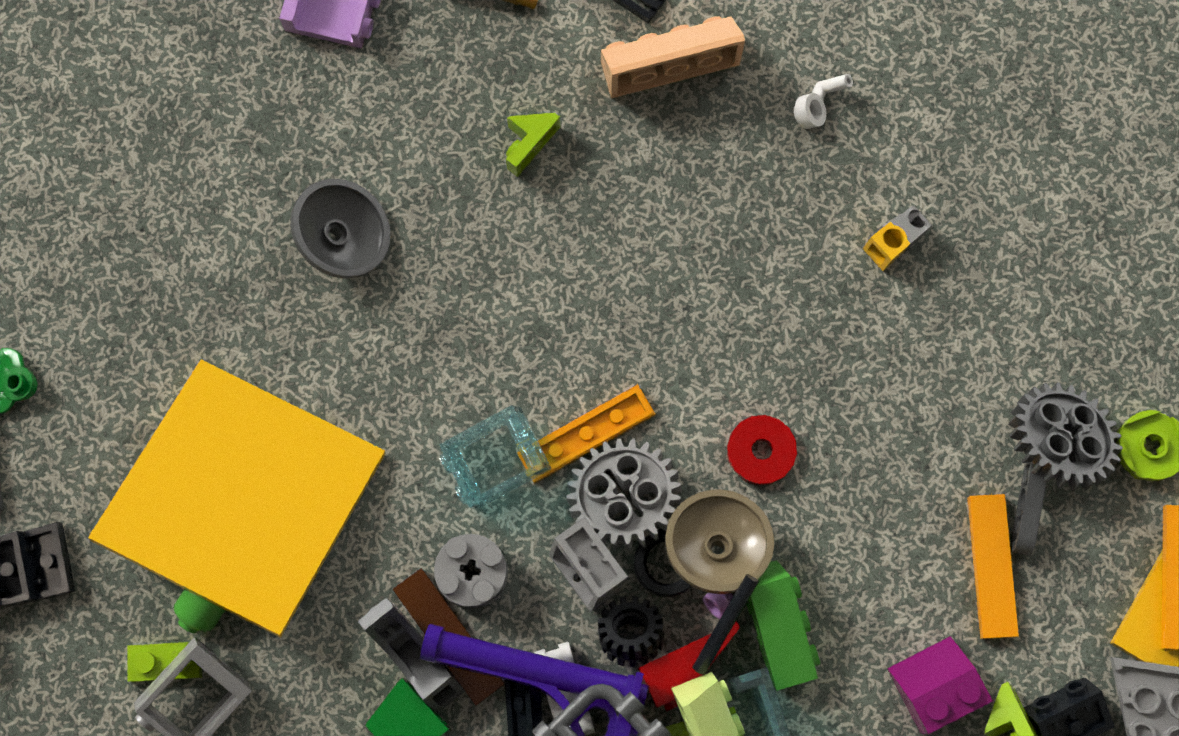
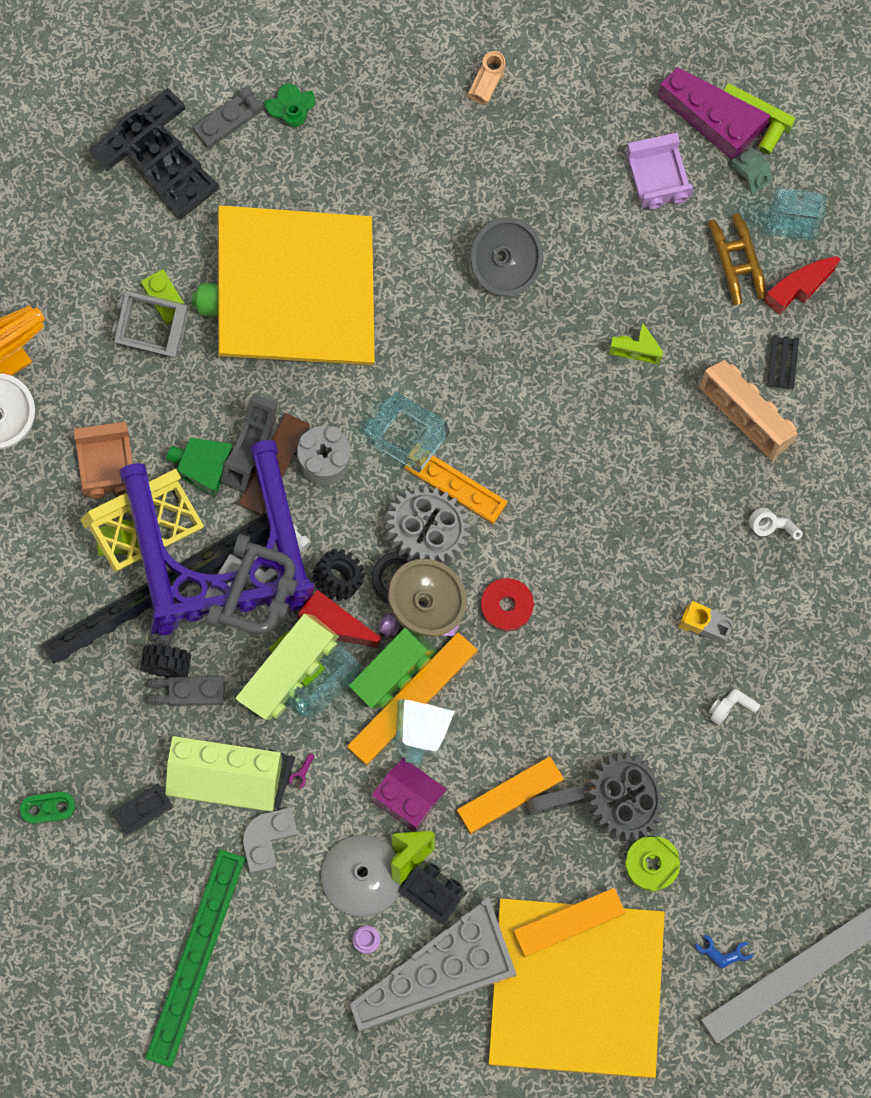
camera: 55 degrees right, 5 degrees down
light grey window [549,517,628,613] -> none
black bar [692,574,759,675] -> none
none -> light orange tile [347,632,478,766]
none -> clear light blue torso [396,699,454,765]
none -> light nougat piece [468,51,505,105]
none -> white plate [709,689,761,726]

